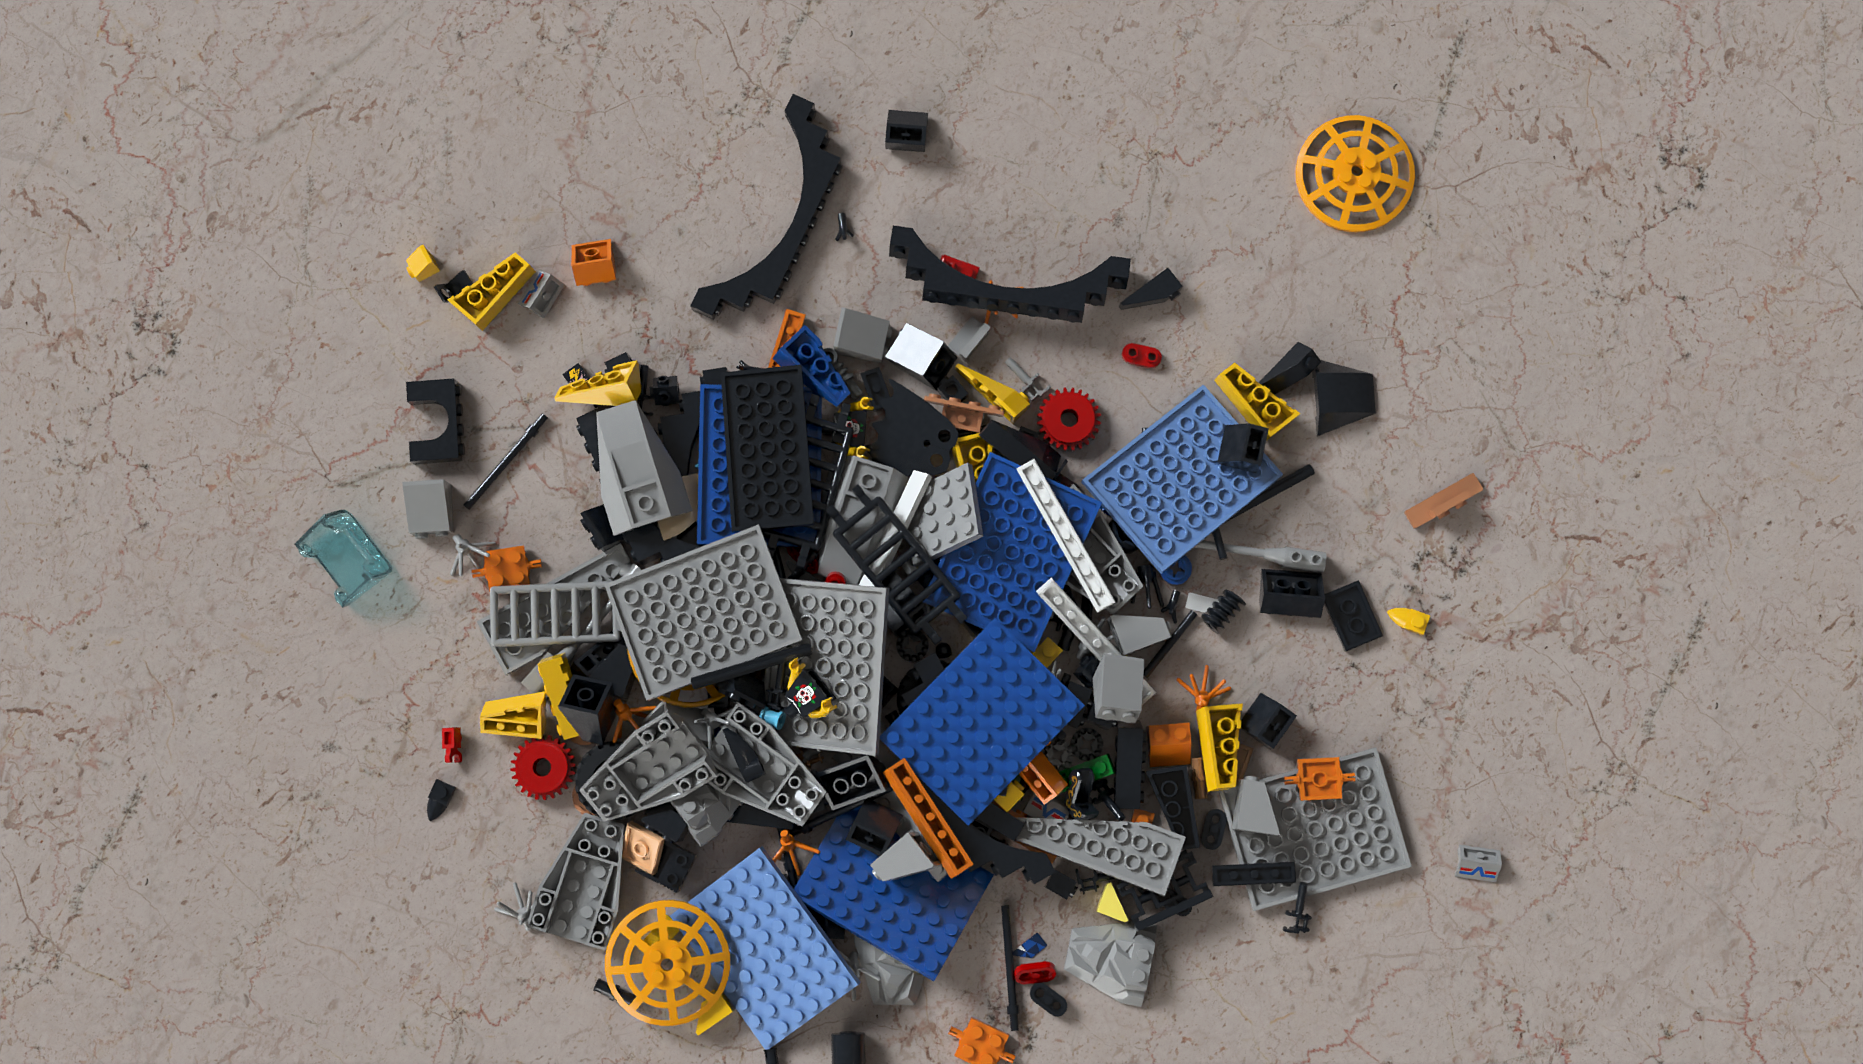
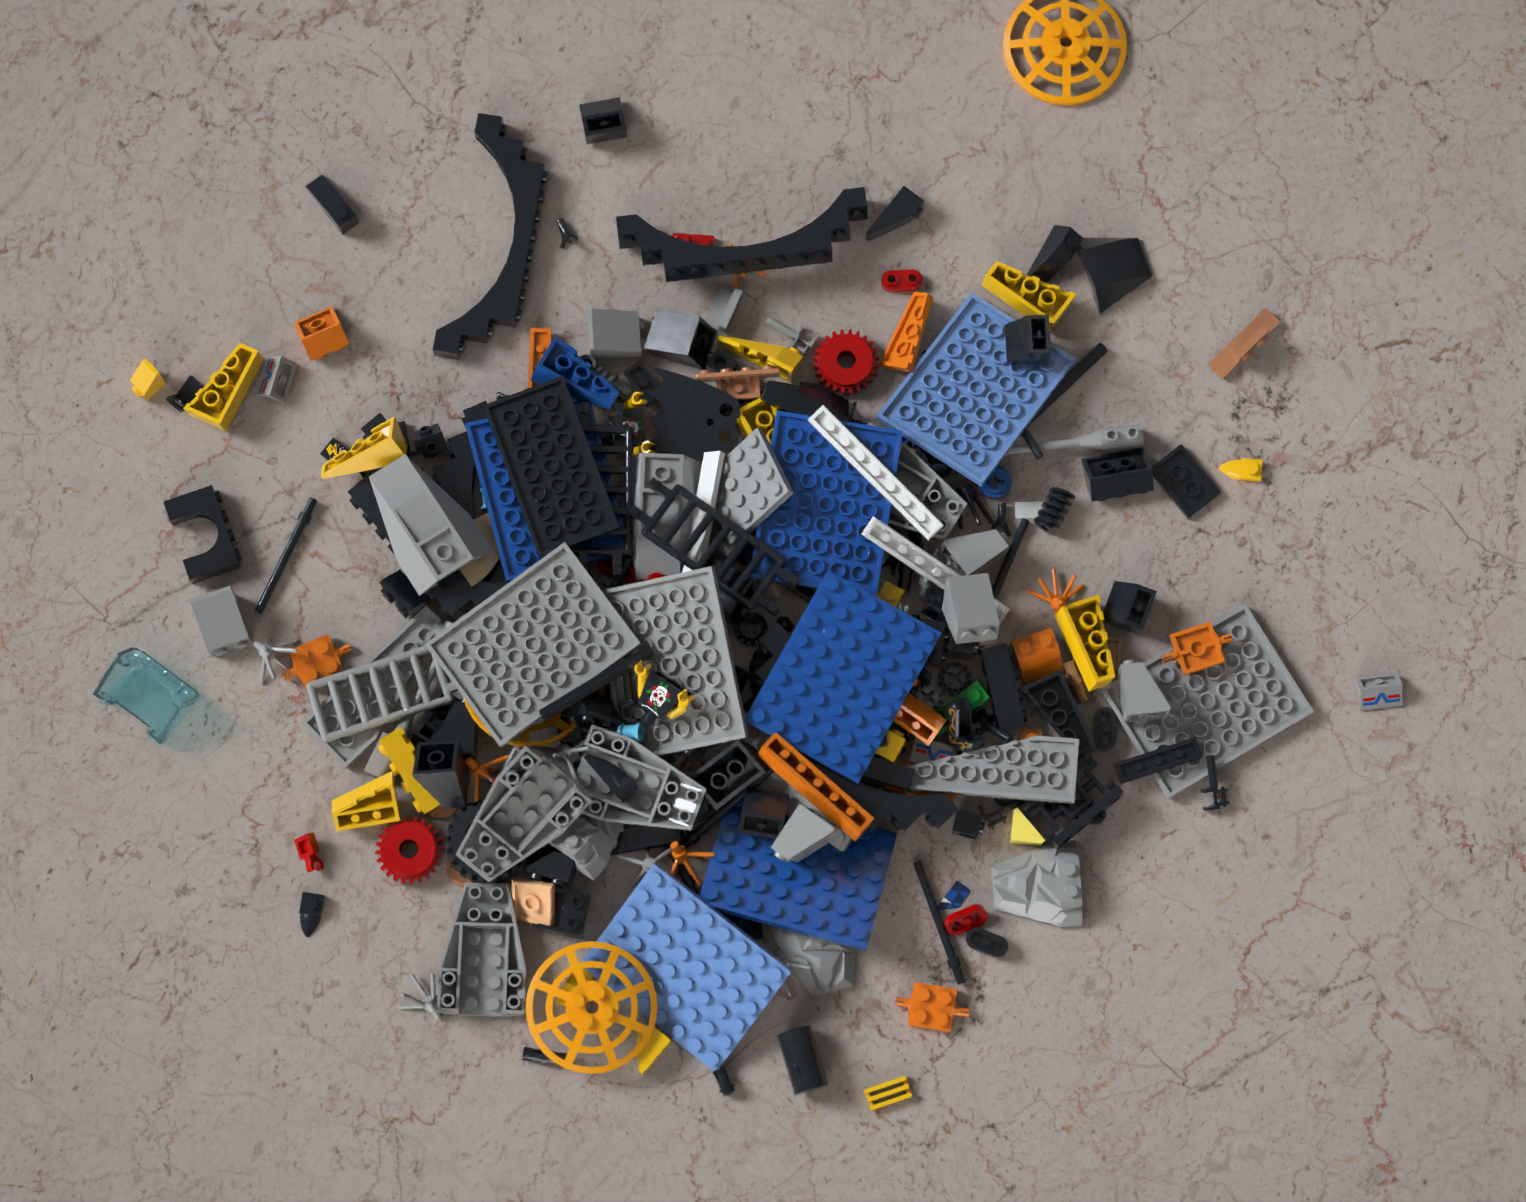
camera: 15 degrees left, 5 degrees down
none -> black slope [306,174,359,235]
none -> light grey plant [618,847,673,884]
none -> orange wing [879,291,933,372]

